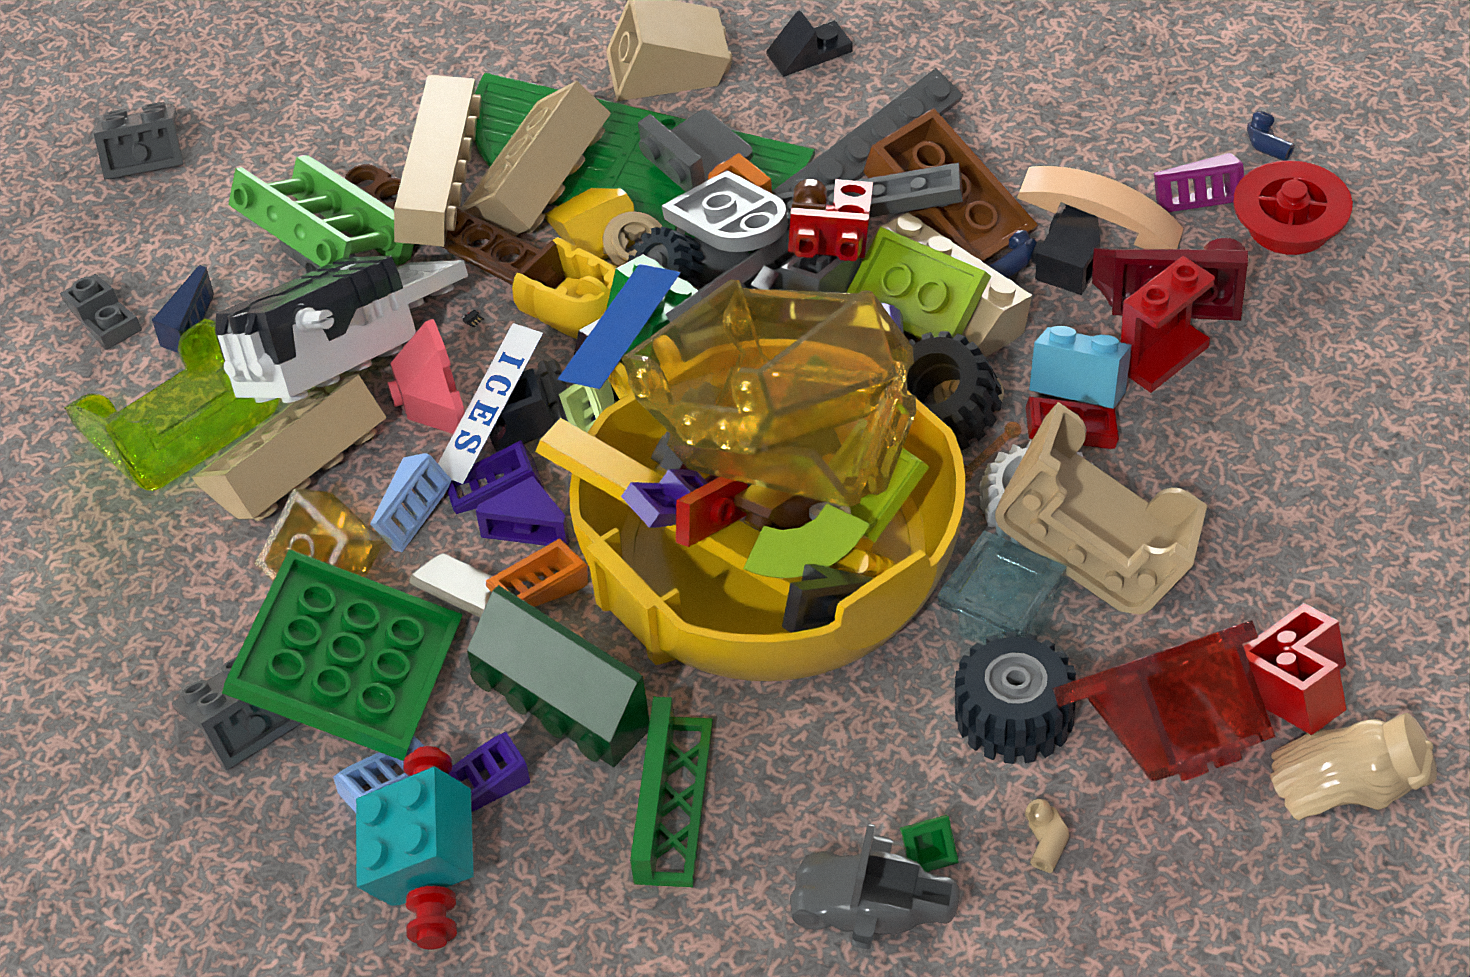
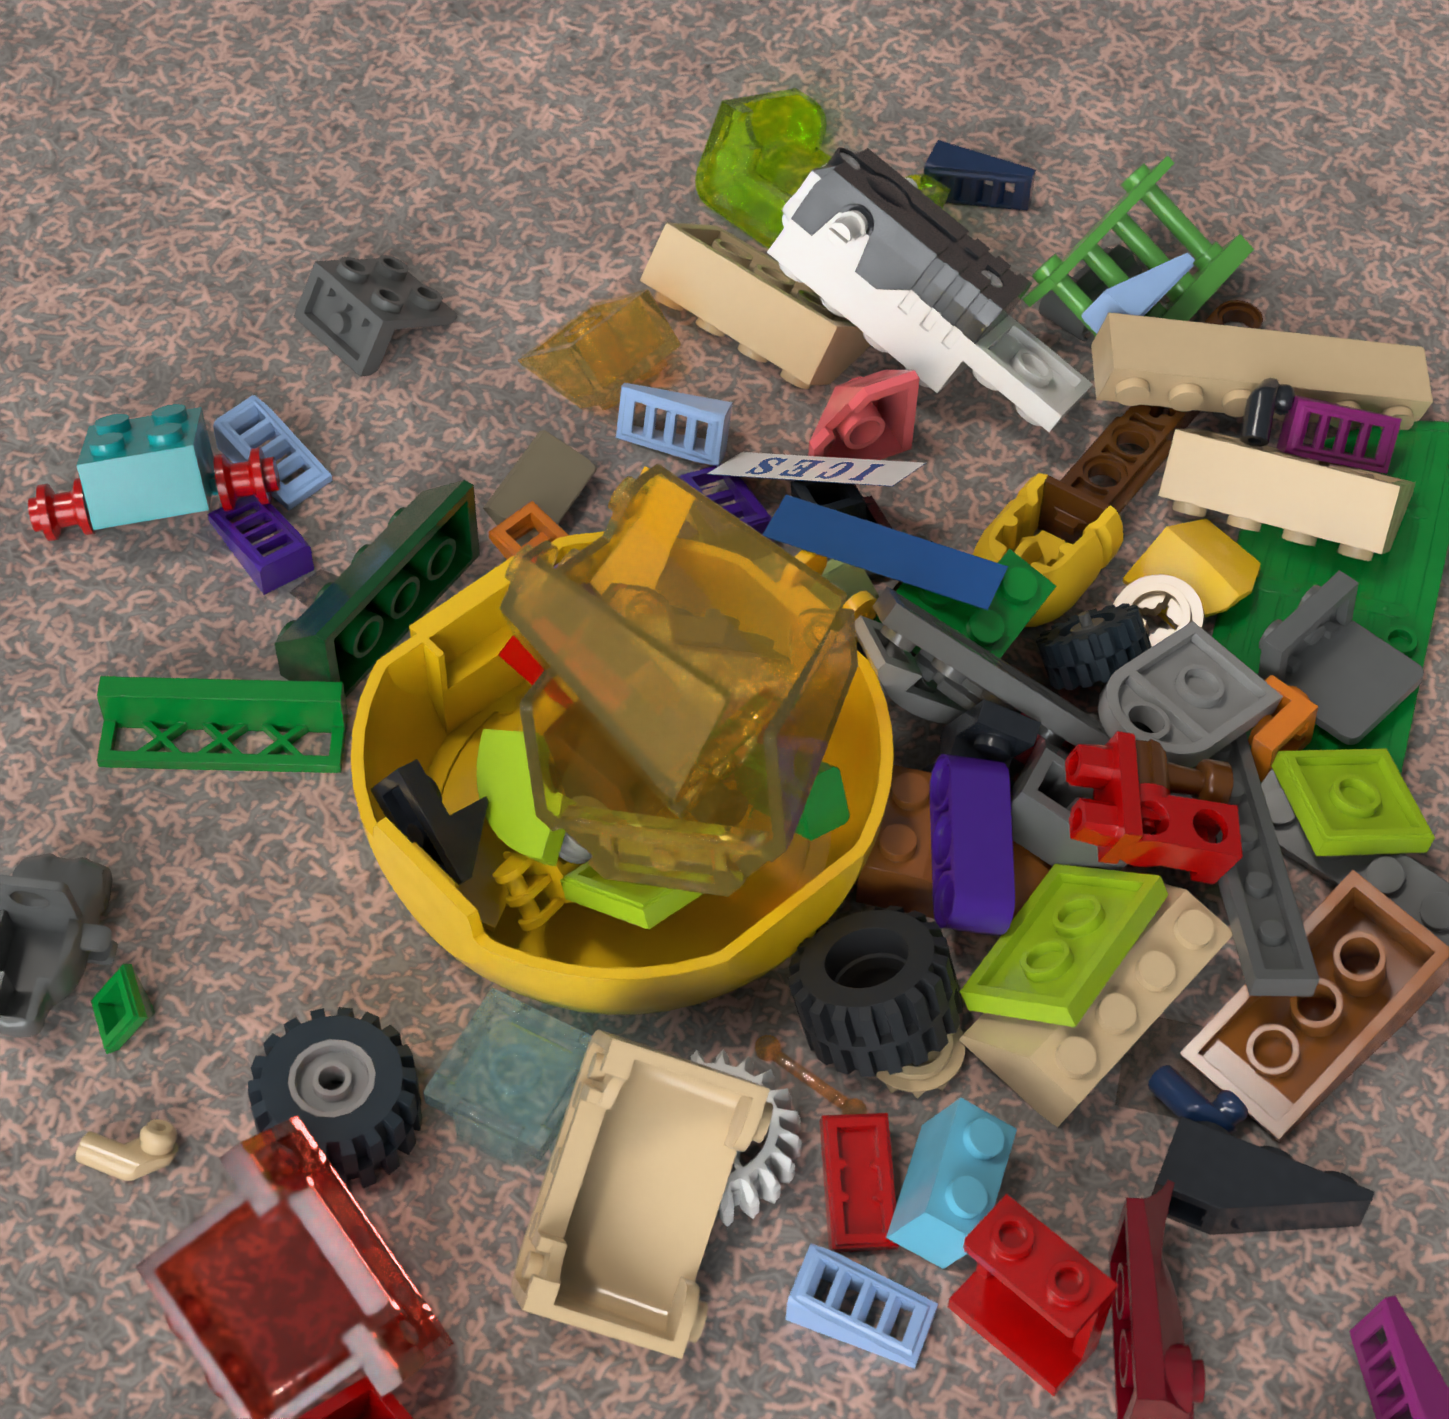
camera: 80 degrees right, 5 degrees up
dark grey slope [60,274,142,350] -> none
dark grey bracket [93,102,183,180] -> none
green plate [222,549,463,761] -> none
black piece [462,309,484,327] -> none
light nougat slope [1017,166,1184,250] -> none
none -> light blue slope [786,1243,938,1369]
none -> light blue slope [1082,252,1195,334]
none -> black arm [1240,378,1295,446]
none -> lime tile [1271,749,1435,856]
none -> magenta slope [1276,395,1402,474]

